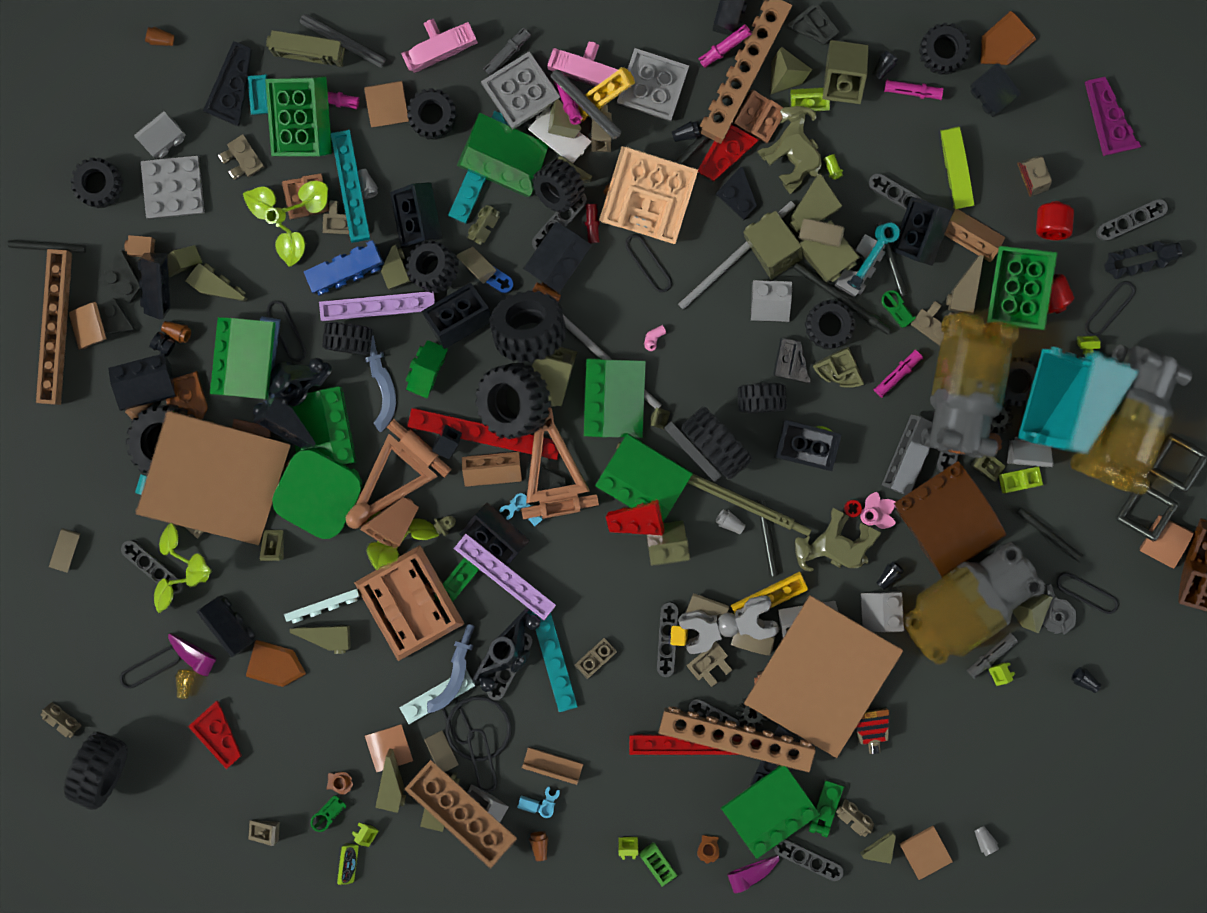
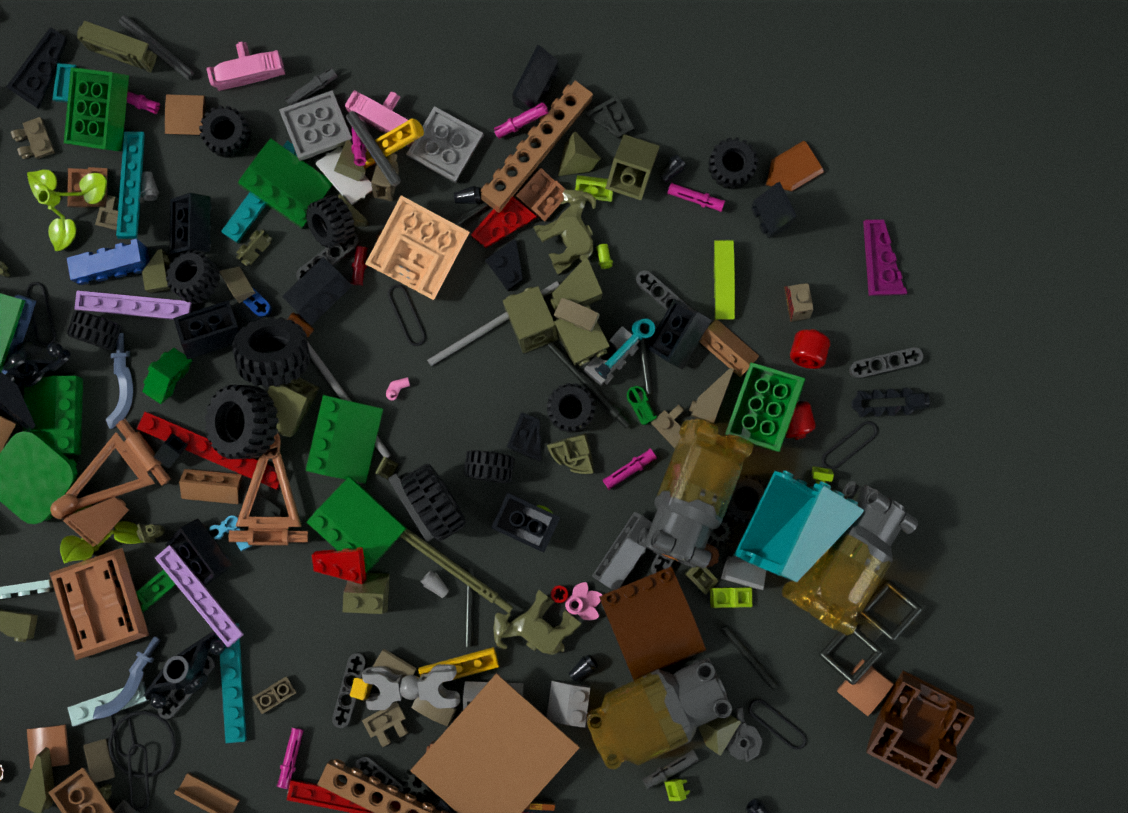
camera: 10 degrees right, 5 degrees down
light grey slope [751,280,792,322] -> none
none -> dark pink pin [277,727,304,789]

